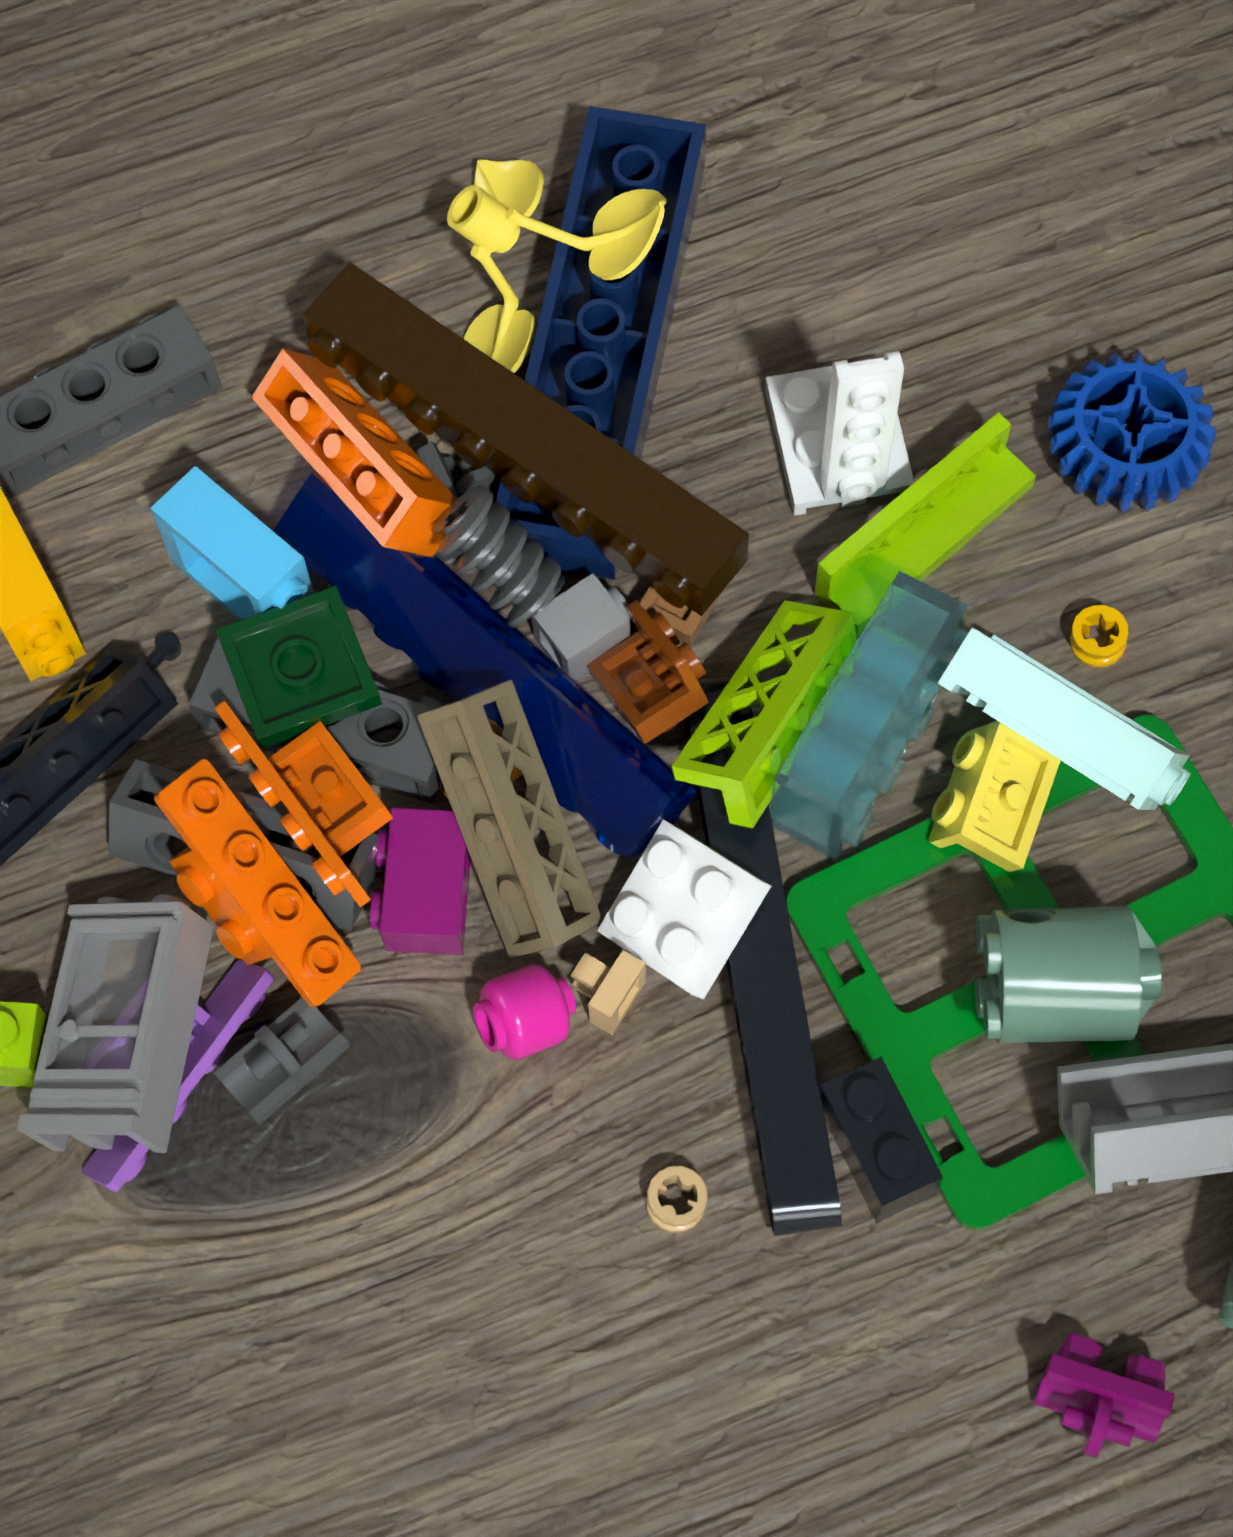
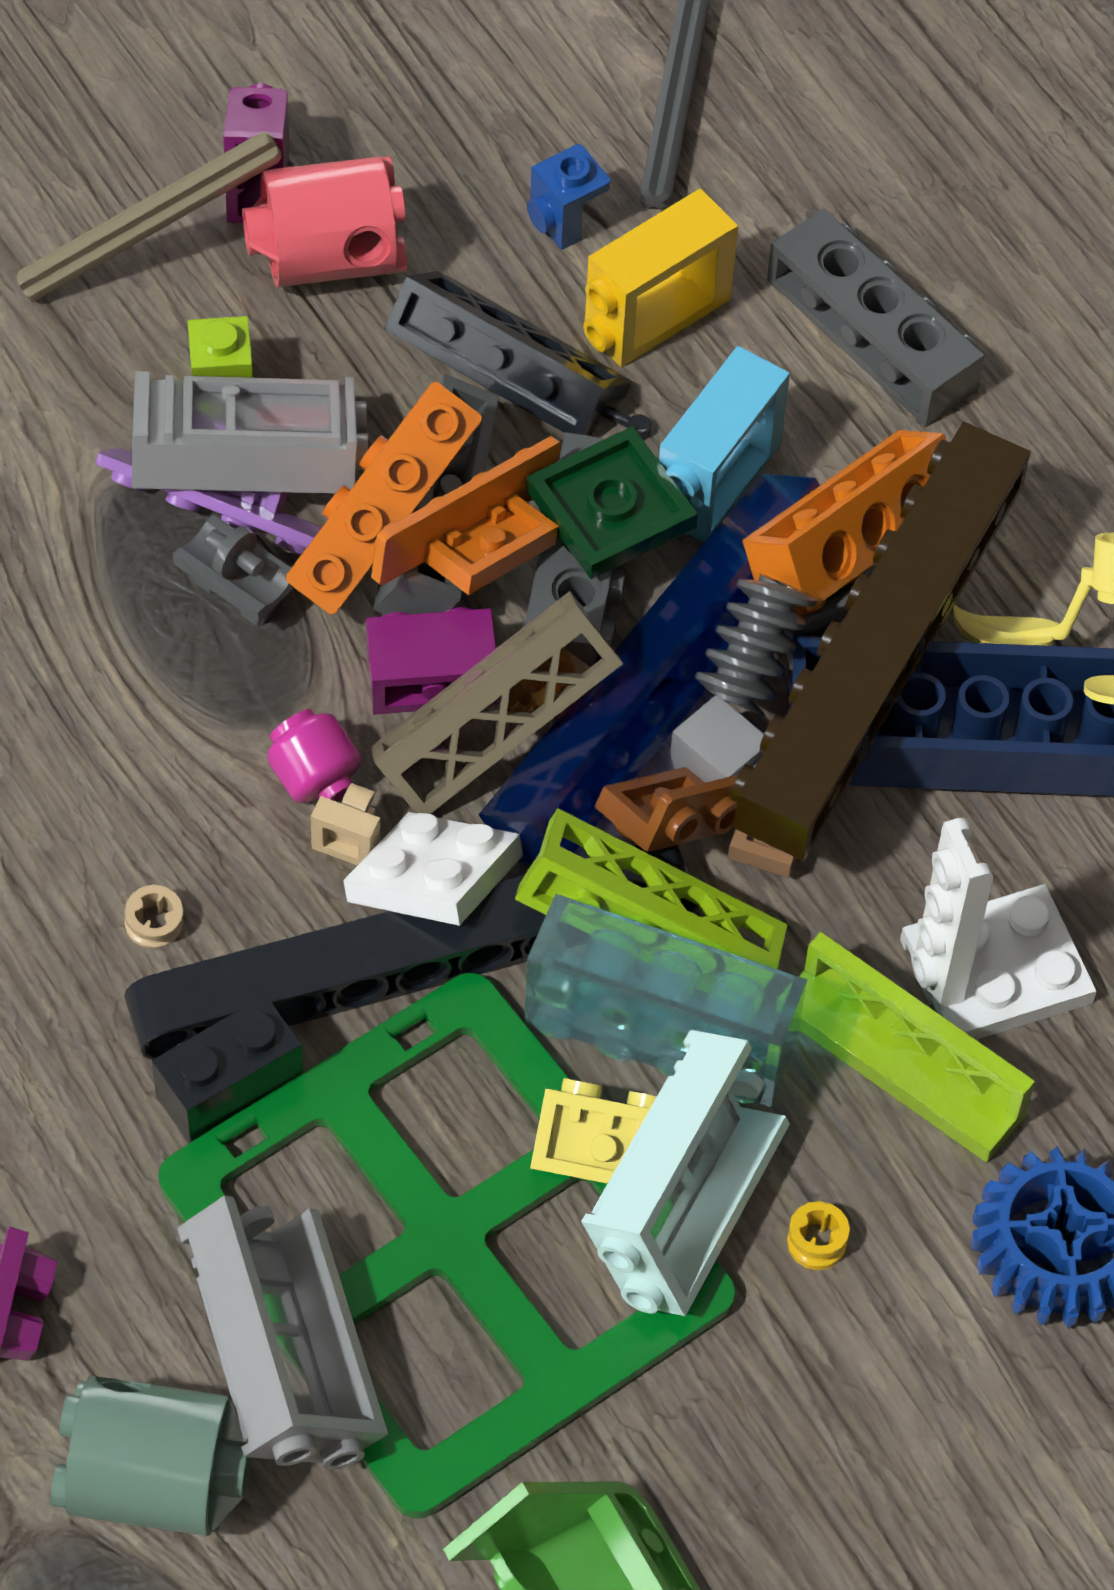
camera: 75 degrees right, 10 degrees down
sand green cylinder [975,906,1161,1043] -> none

